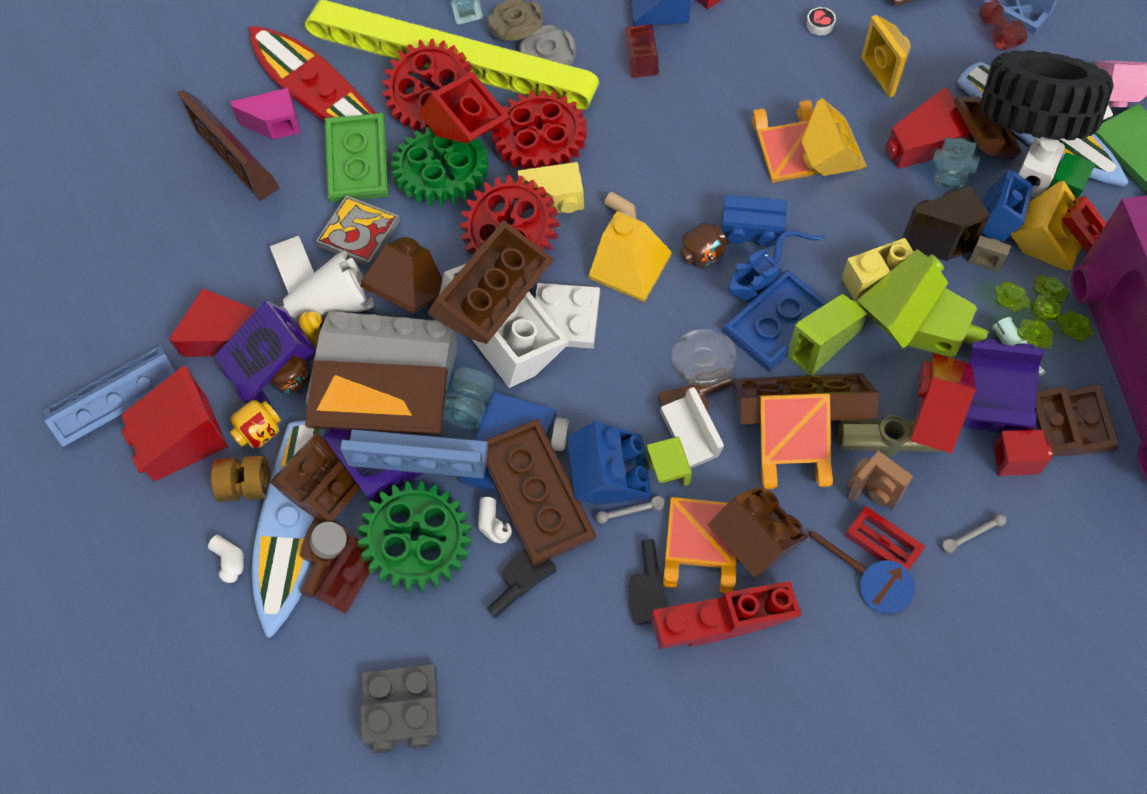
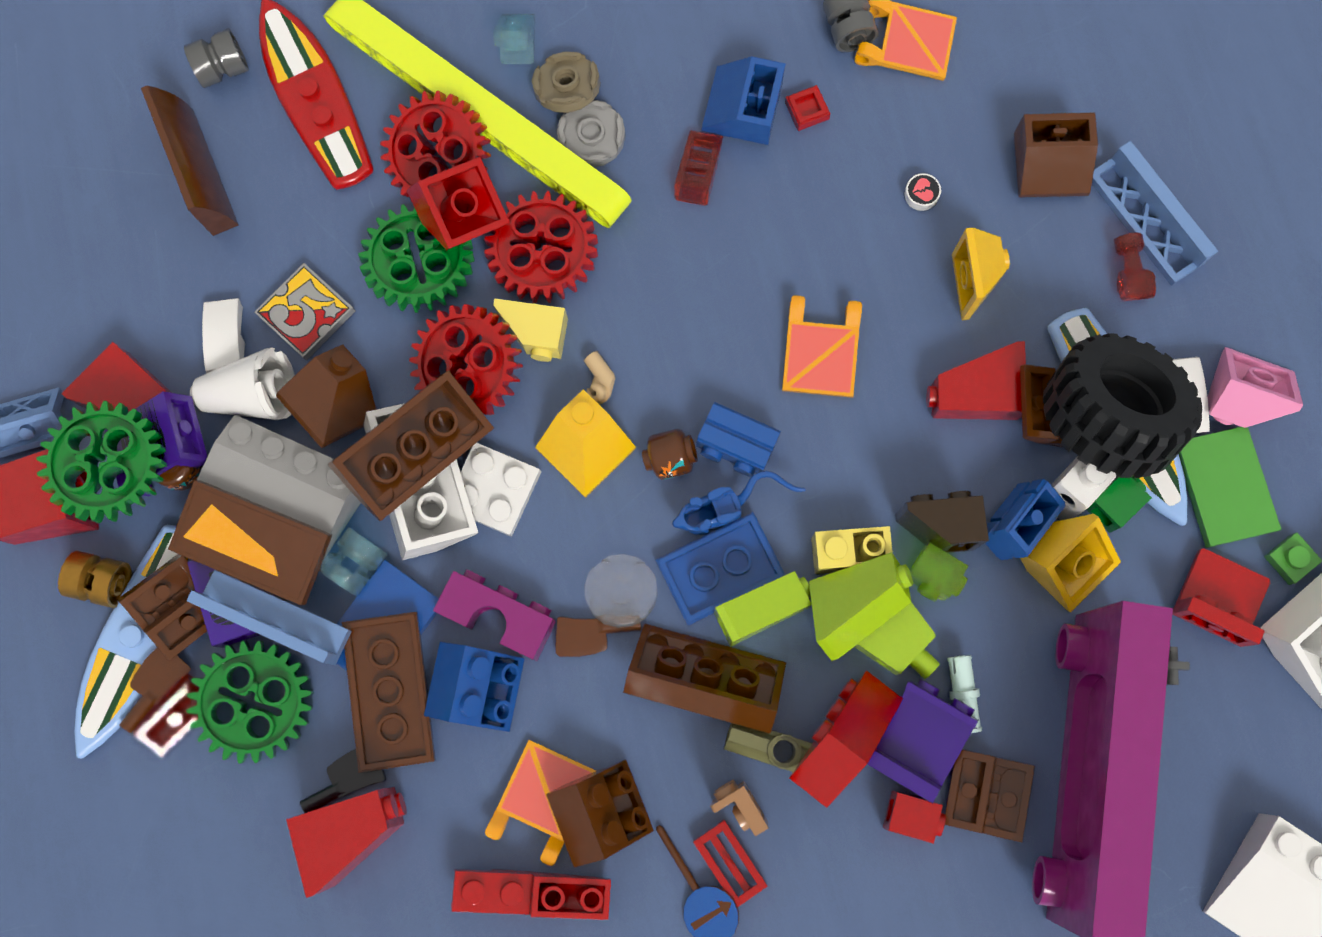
camera: 20 degrees right, 15 degrees up
white arm [208,535,244,583] -> none
yellow head [229,400,281,449] -> none
dark pink slope [231,88,301,140] -> none
yellow arm [298,311,322,348] -> none
light grey tile [309,522,347,559] -> none
bright green tile [325,113,389,202] -> none
dark grey plate [360,664,441,753] -> none
white arm [478,497,512,543] -> none
light grey tile [551,417,570,452] -> none
light grey hinge [595,496,665,524] -> none
black piece [629,539,669,625] -> none
lime panel [646,436,692,486] -> none
white panel [660,387,724,469] -> none
coral flag [760,393,833,489] -> none
yellow slope [802,98,867,176] -> none
clear light blue brick [932,138,980,190] -> none
light grey hinge [941,513,1007,554] -> none
dark tan plate [968,236,1011,273] -> none
clear neon green plant [994,275,1093,349] -> none
red tile [1061,195,1106,253] -> none
none -> green gear [36,401,167,523]
none -> dark grey wheel [184,28,249,88]
none -> red slope [286,787,407,898]
none -> magenta arch [433,569,556,661]
none -> clear neon green brick [910,542,968,602]

